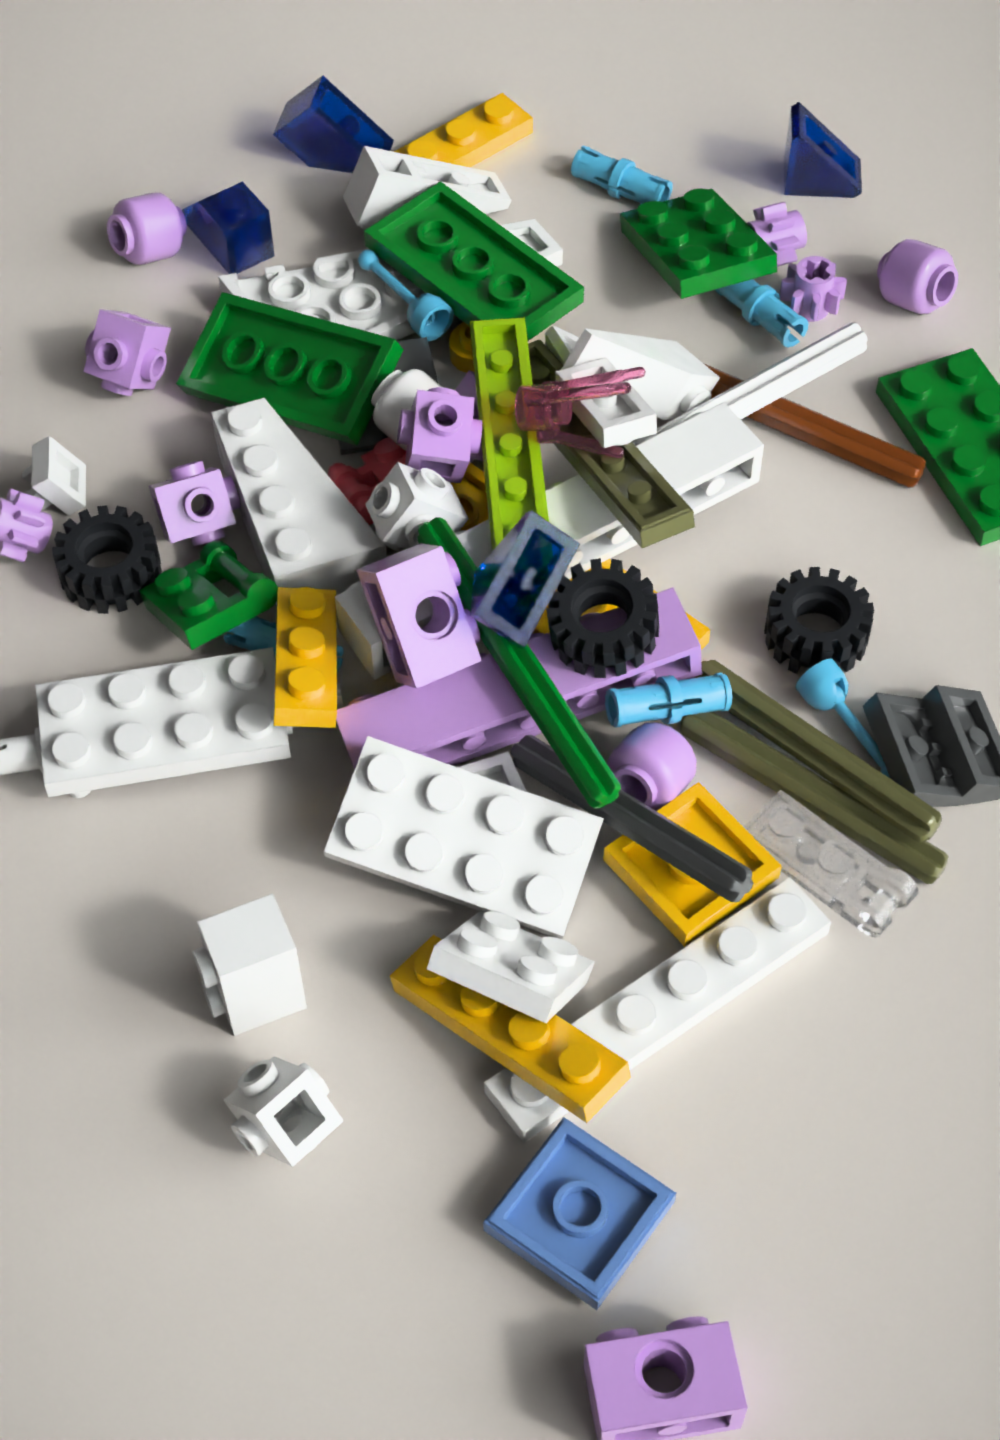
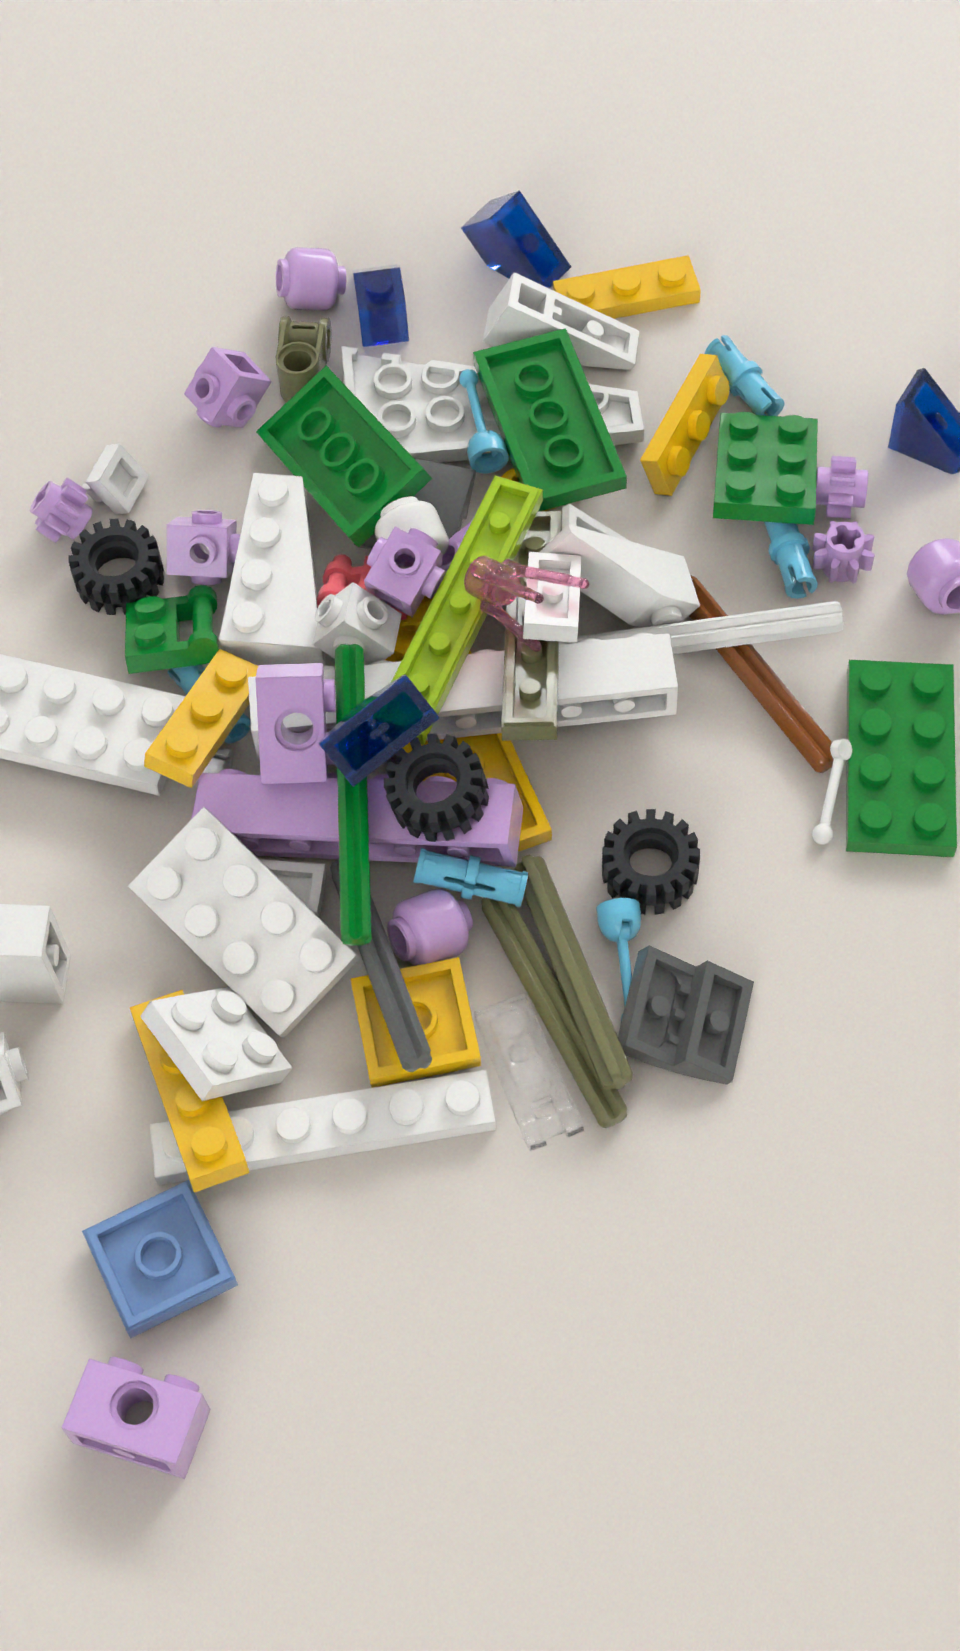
camera: 30 degrees right, 5 degrees up
none -> olive piece [275,316,332,402]
none -> yellow plate [640,354,729,496]
none -> white hinge [812,739,852,845]

